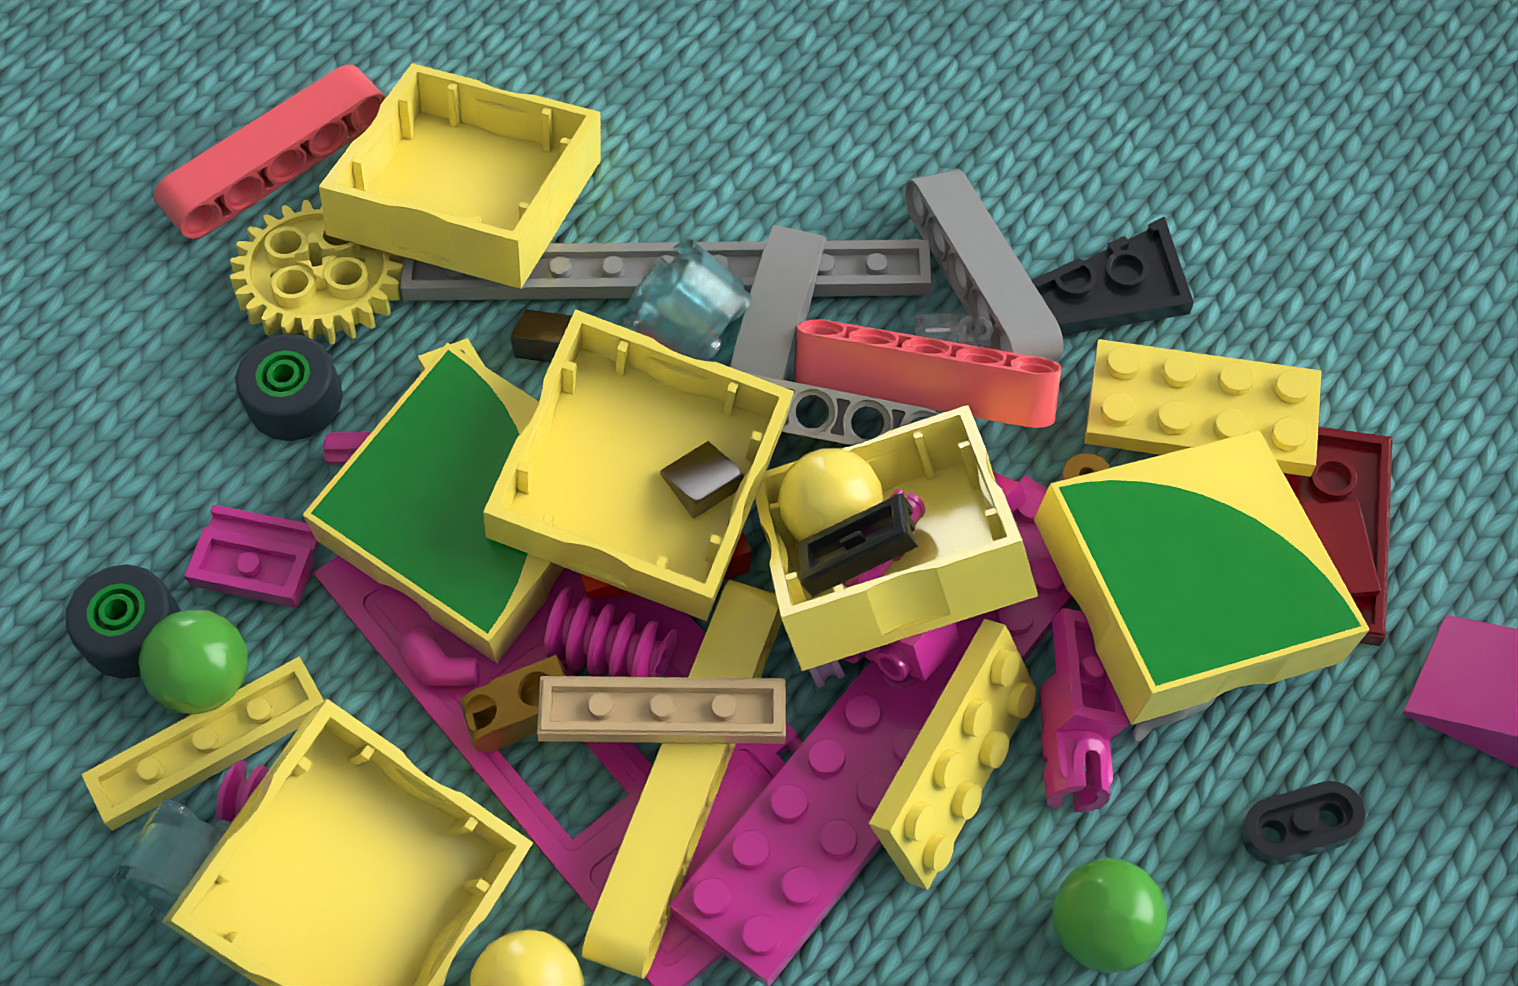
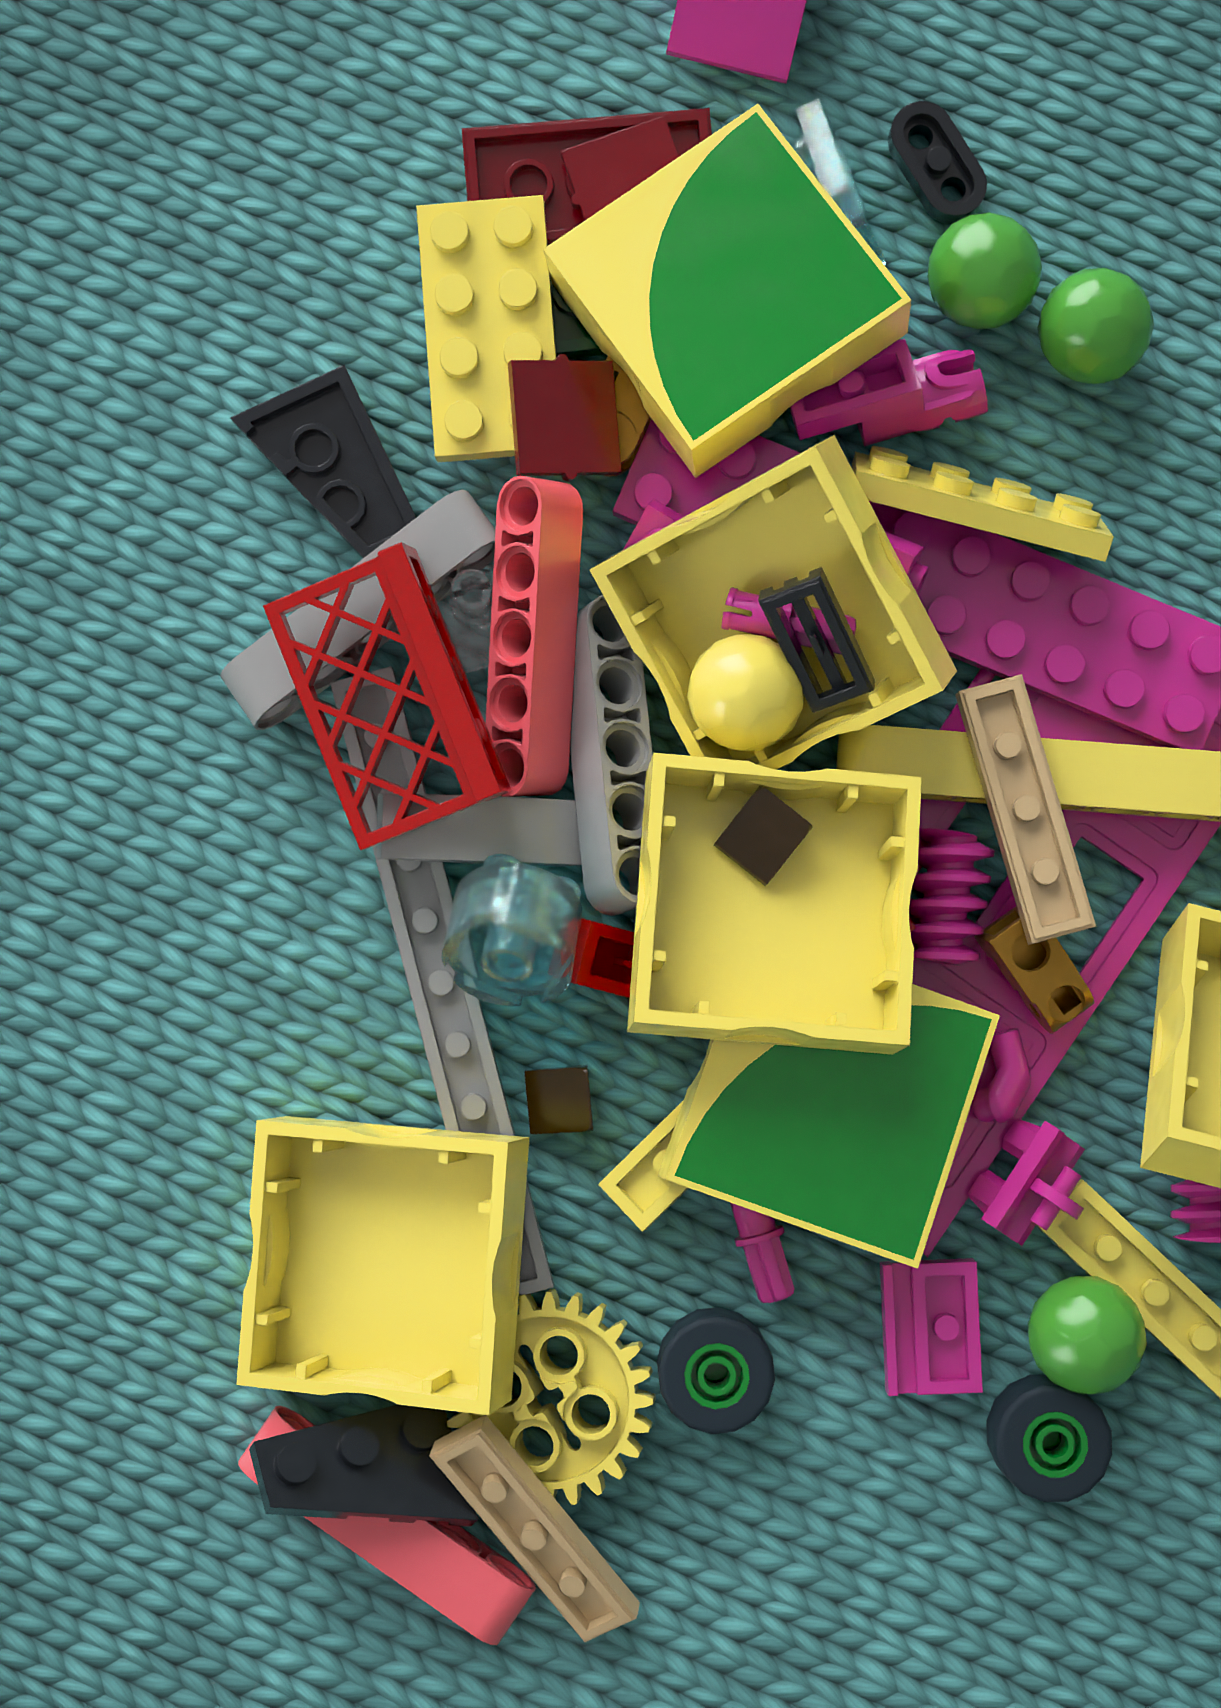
camera: 105 degrees left, 25 degrees up
none -> black wing [249,1404,478,1526]
none -> red fence [263,542,512,850]
none -> tan tile [429,1415,640,1642]
none -> dark red piece [508,354,622,482]
none -> clear light blue wing [794,98,887,265]
none -> bright green piece [927,213,1042,329]
none -> dark pink hips [968,1119,1085,1246]

